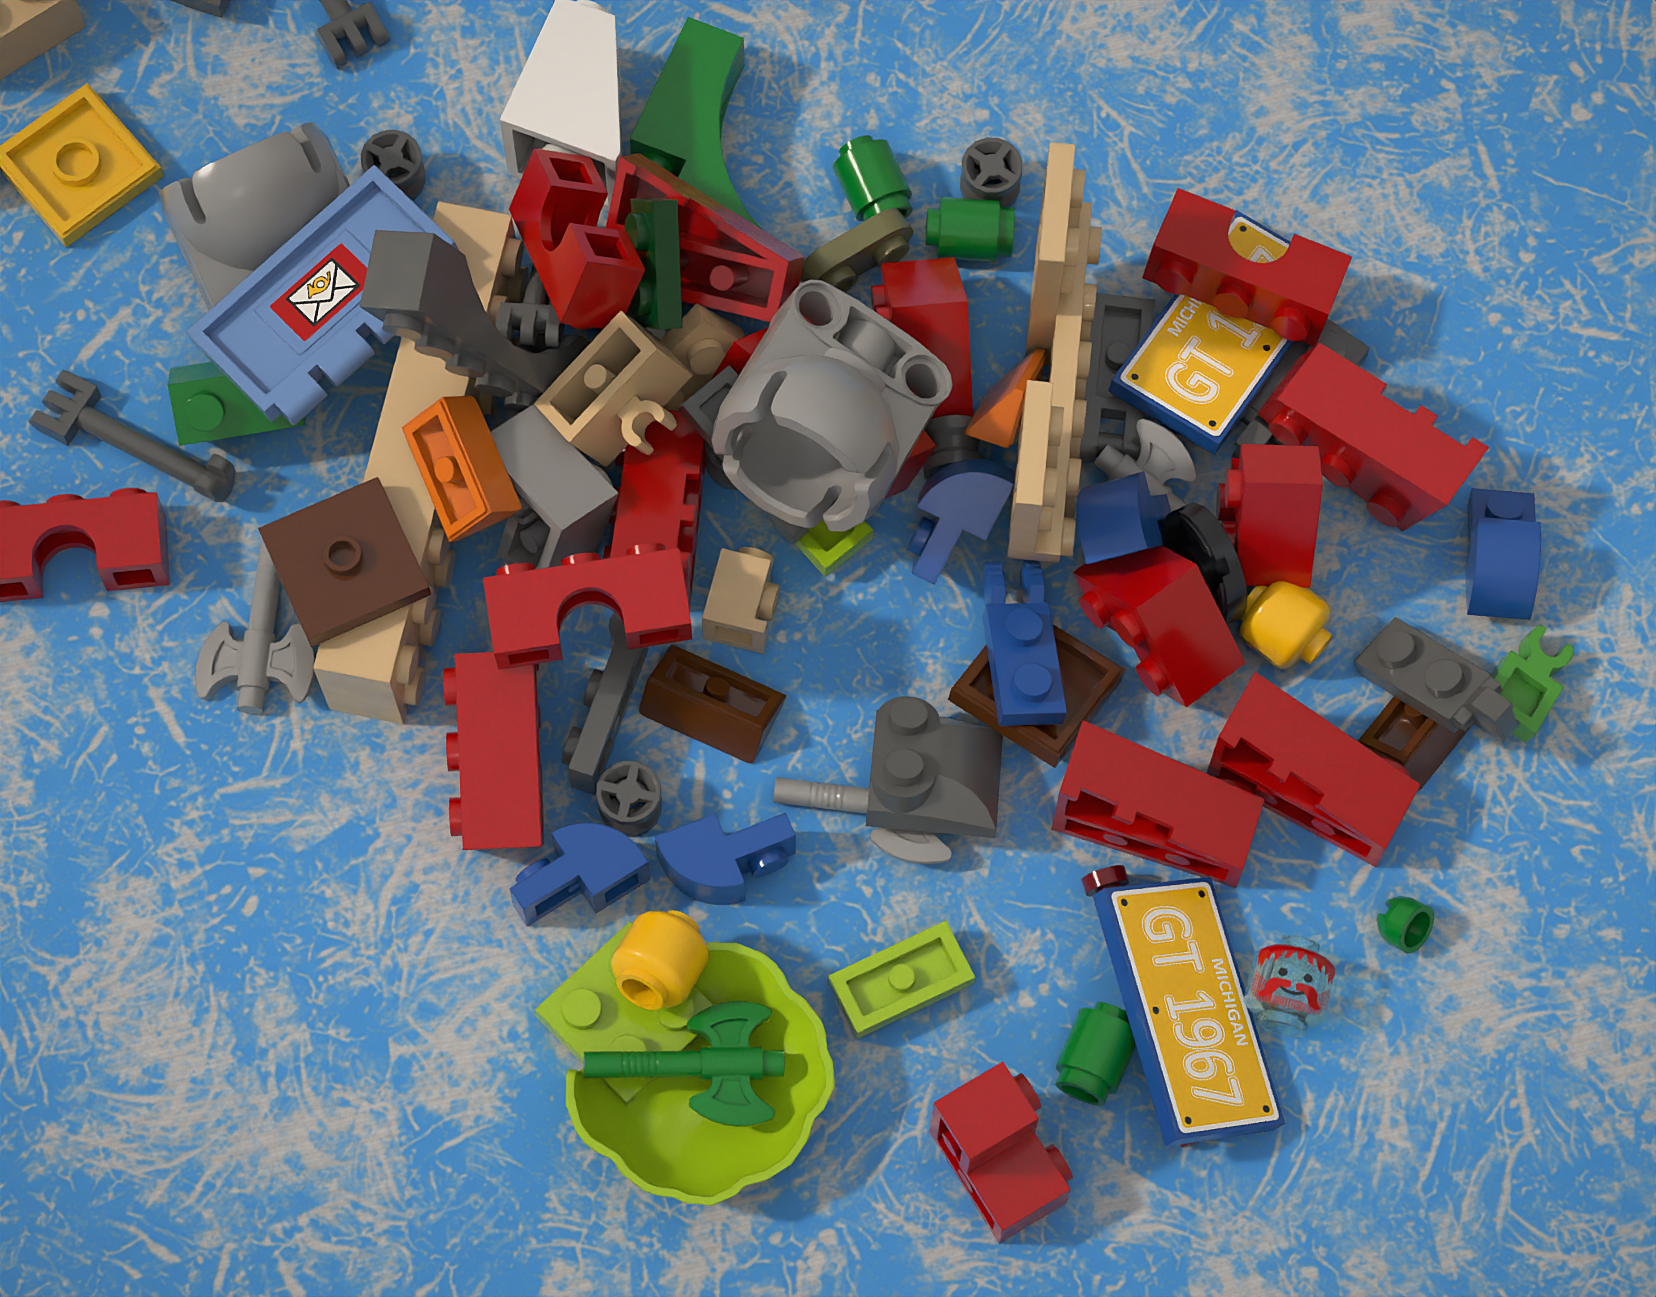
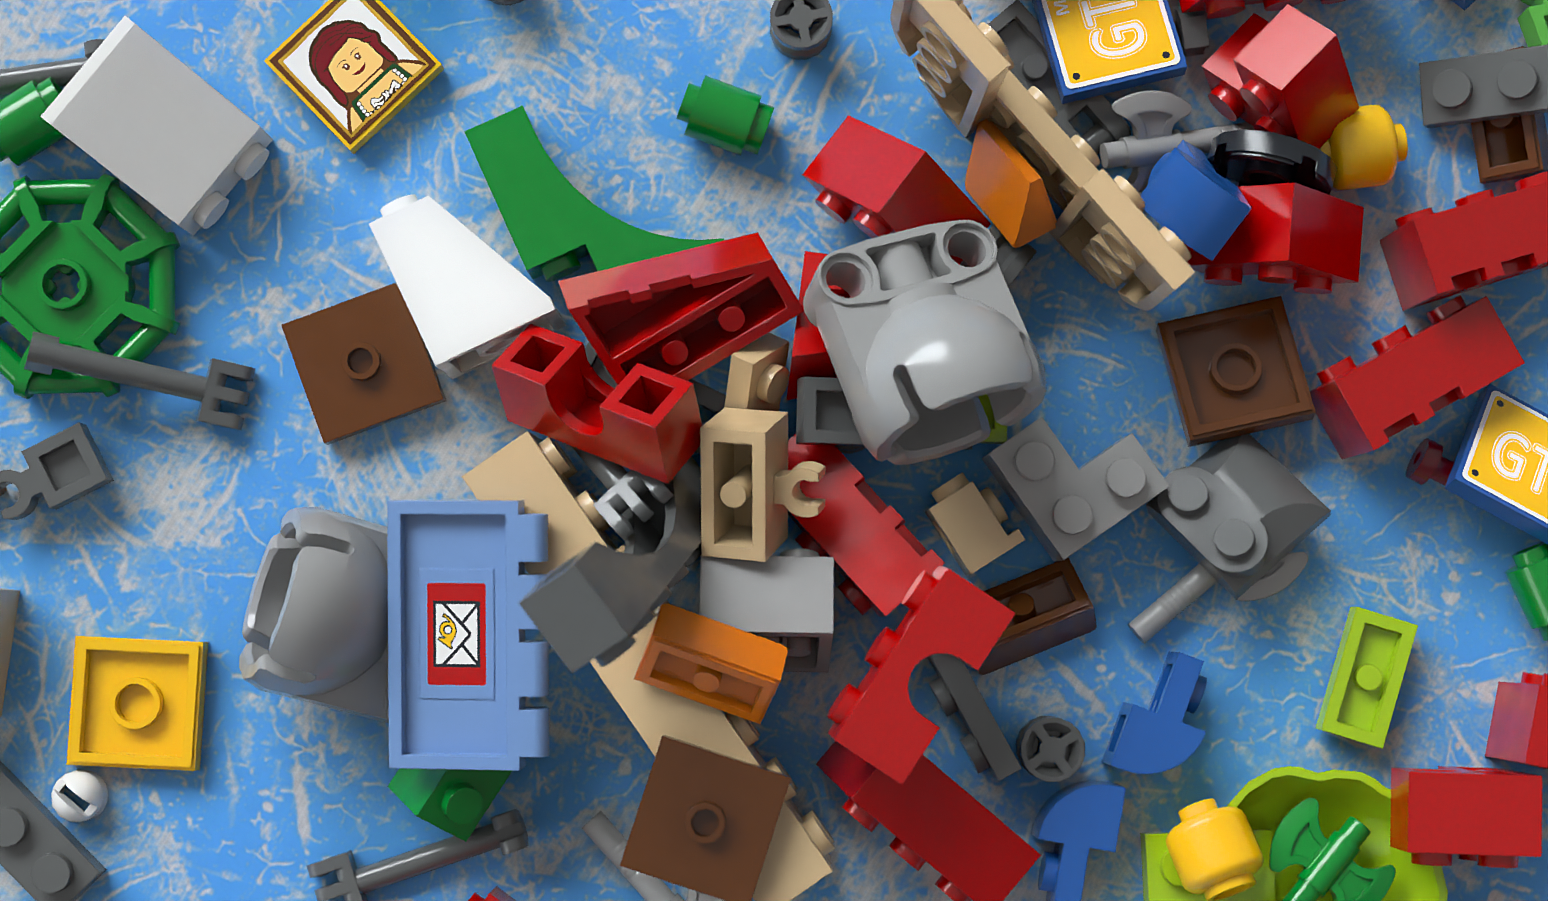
camera: 50 degrees left, 15 degrees up
dark grey wheel [360,130,426,201] -> none
dark green plate [625,197,682,330] -> none
olive plate [800,208,913,293] -> none
blue brick [907,459,1015,585] -> none
green brick [925,197,1015,262] -> none
blue hinge [982,560,1067,726] -> none
none -> reddish brown plate [281,283,446,445]
none -> light grey brick [982,417,1169,562]
none -> red brick [1390,766,1543,868]

